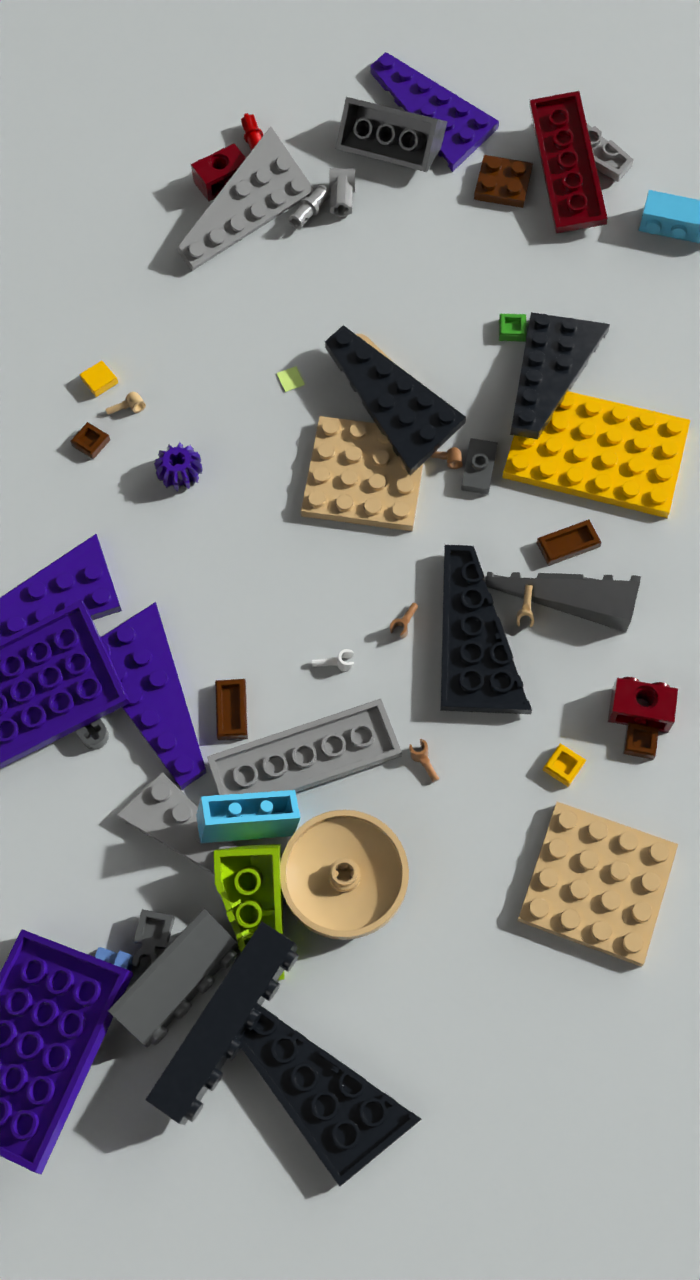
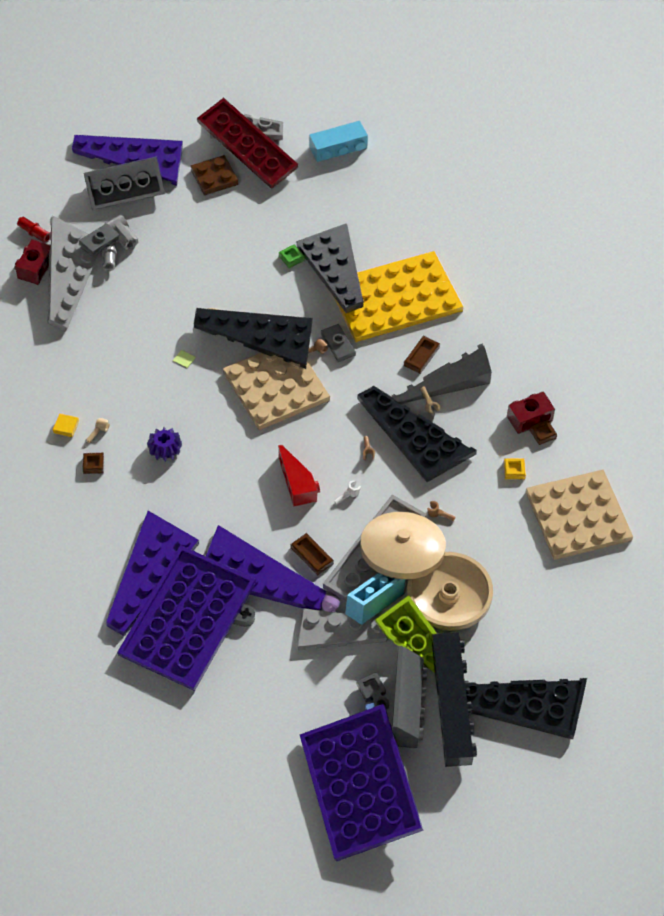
camera: 40 degrees left, 10 degrees down
none -> dark grey plate [79,223,120,256]
none -> red slope [278,445,320,507]
none -> lavender hinge [322,595,341,612]
none -> tan dish [360,512,446,579]

